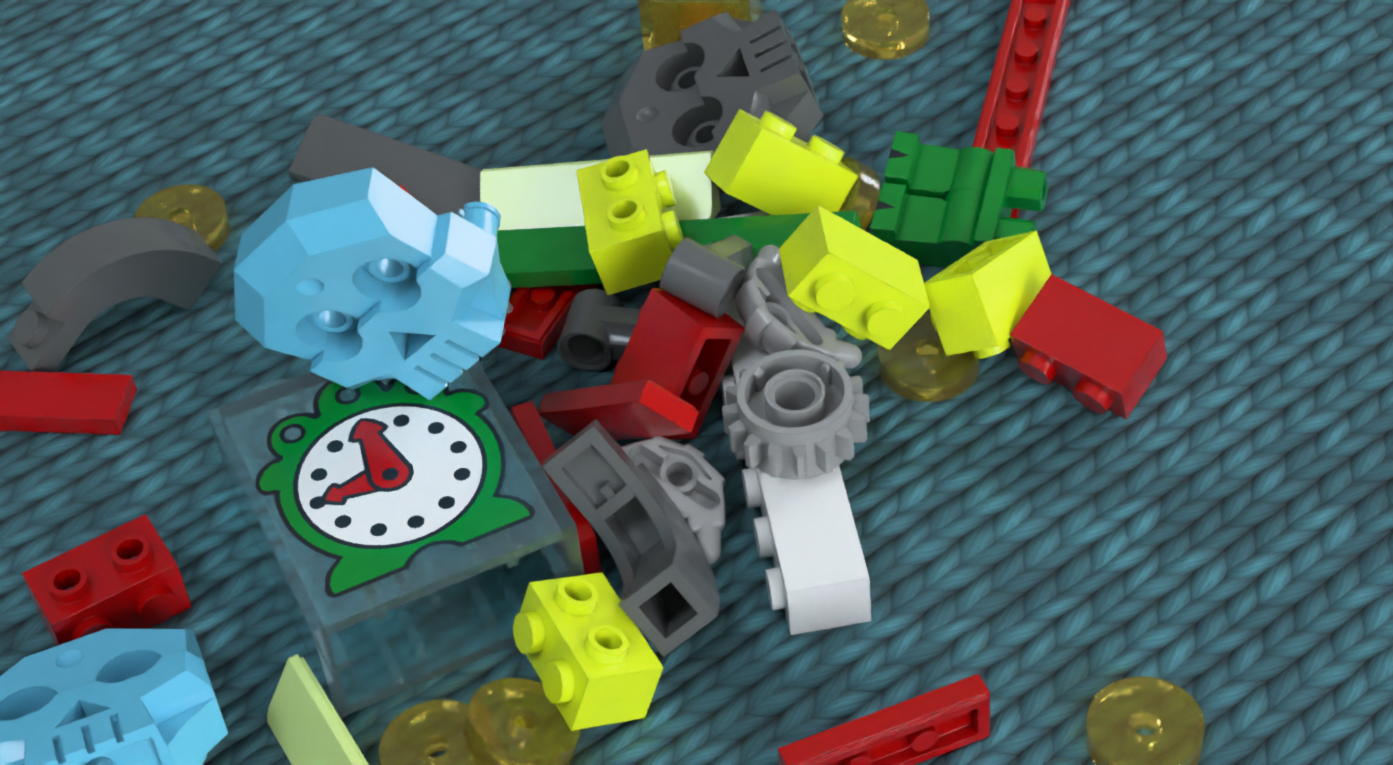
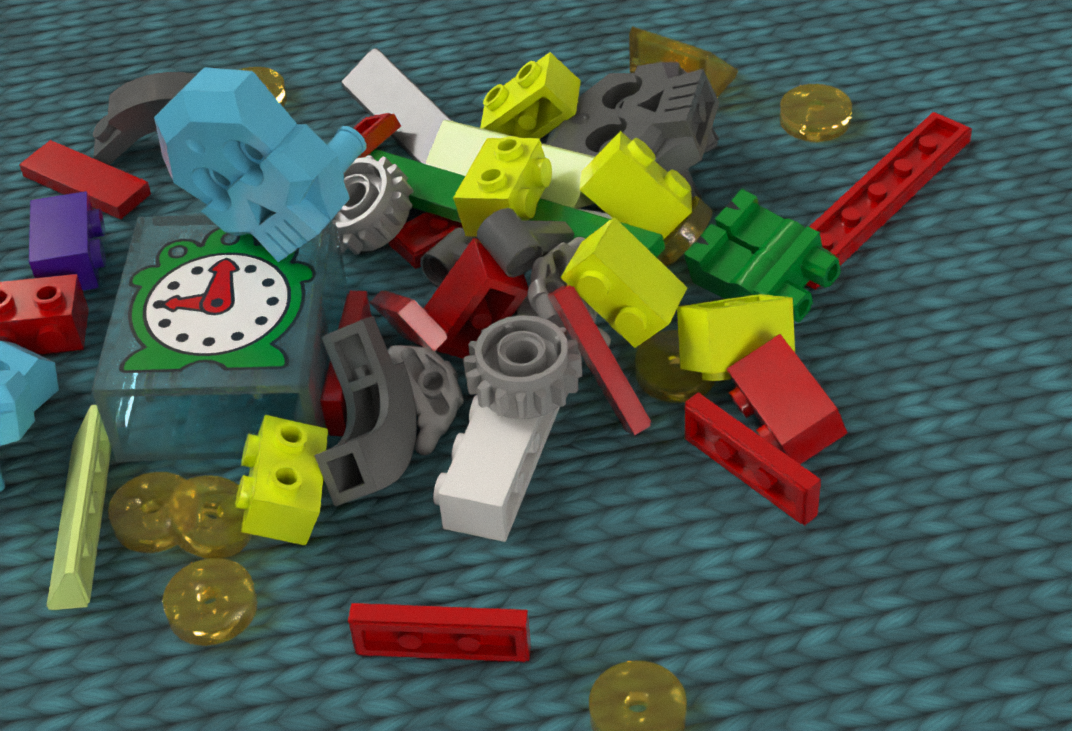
camera: 25 degrees right, 0 degrees up
none -> dark purple brick [29,191,106,290]
none -> neon yellow brick [480,52,581,138]
none -> red tile [547,285,651,435]
none -> red tile [685,392,821,526]

